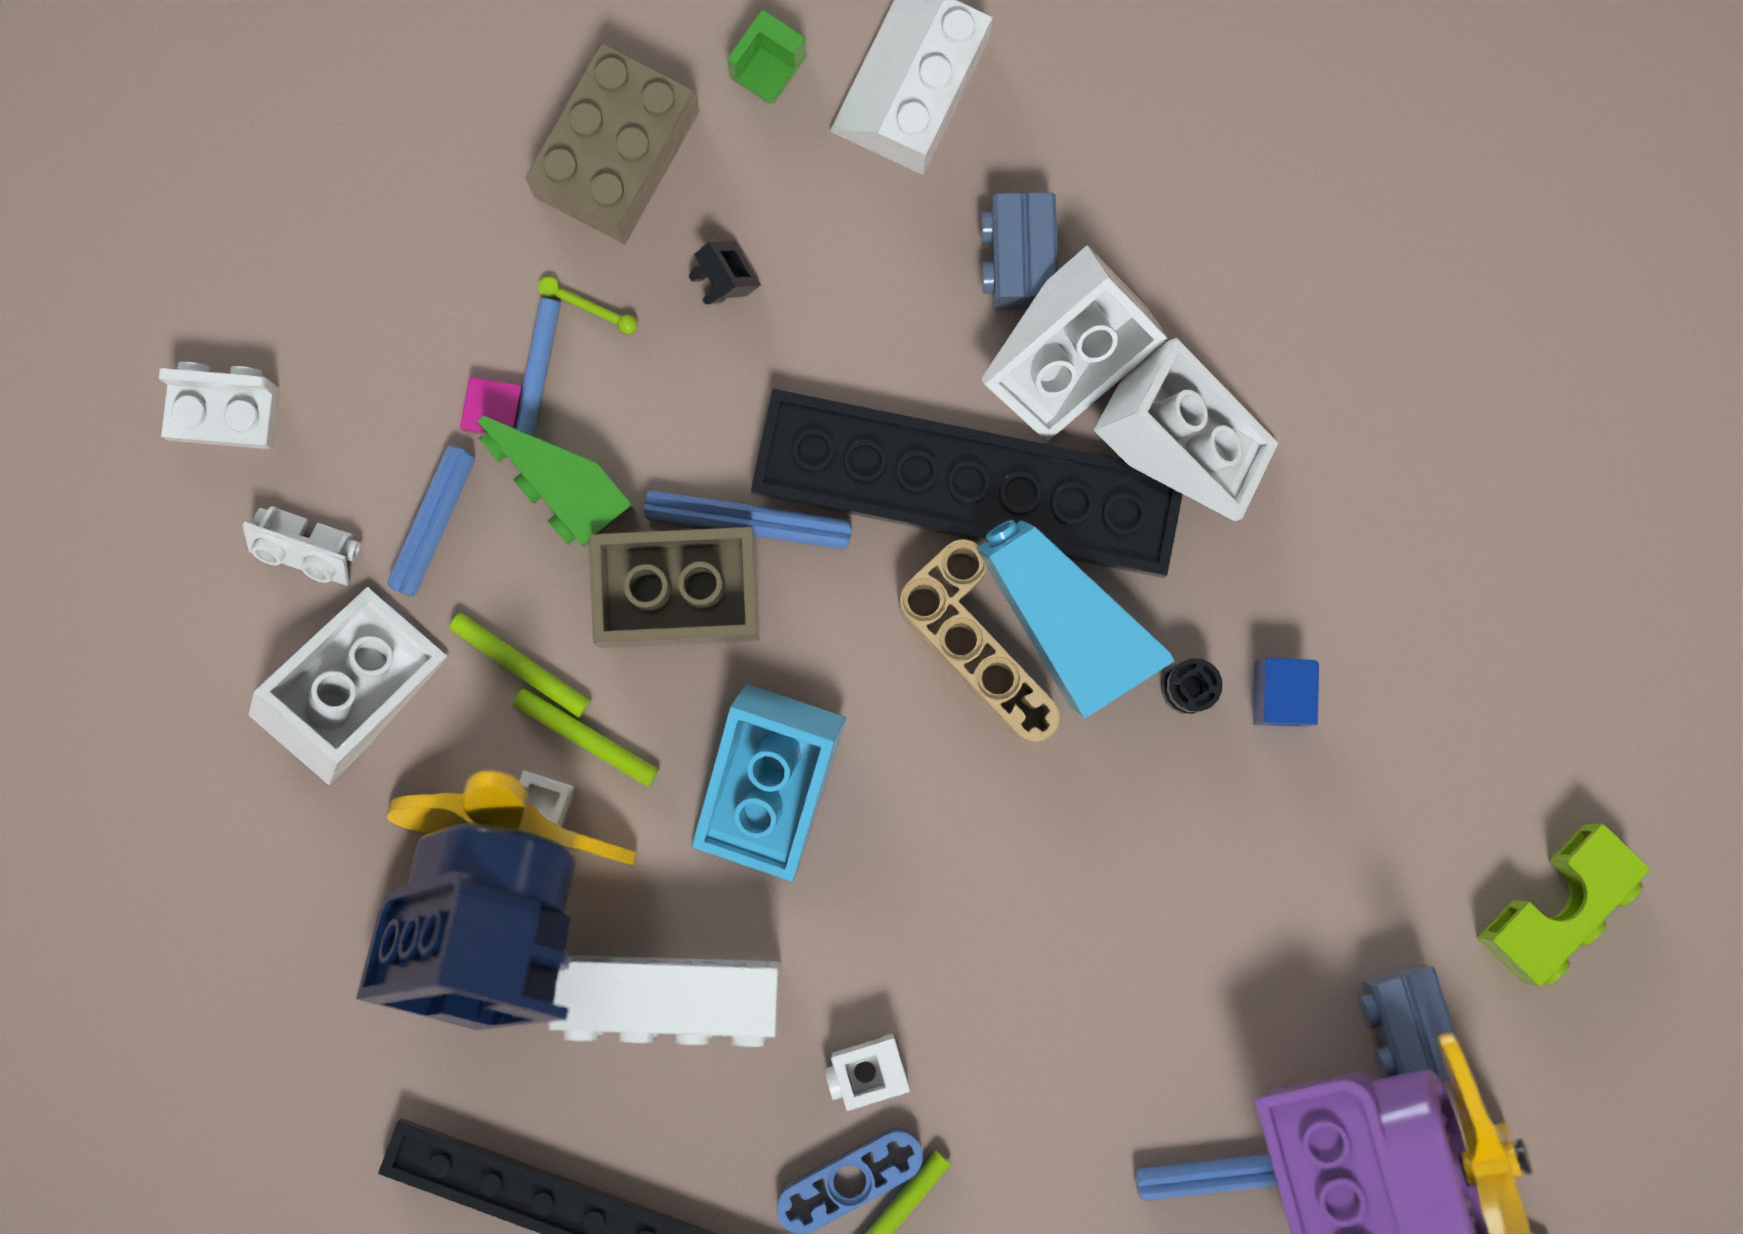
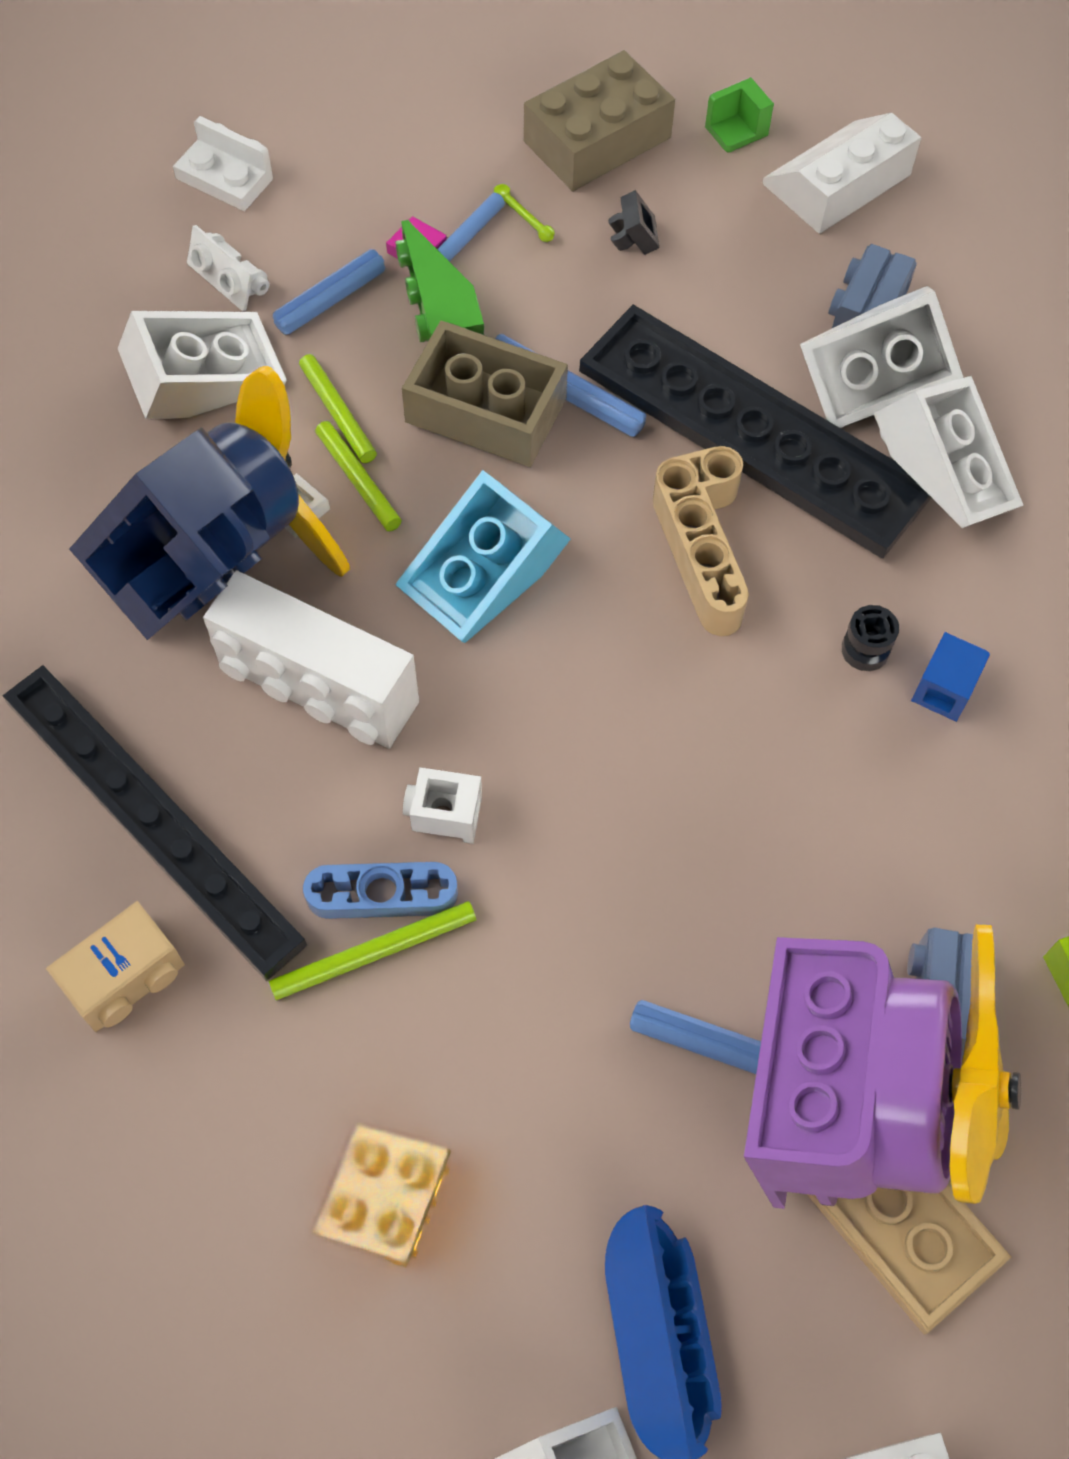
camera: 30 degrees right, 20 degrees down
medium azure slope [977,520,1175,719] -> none

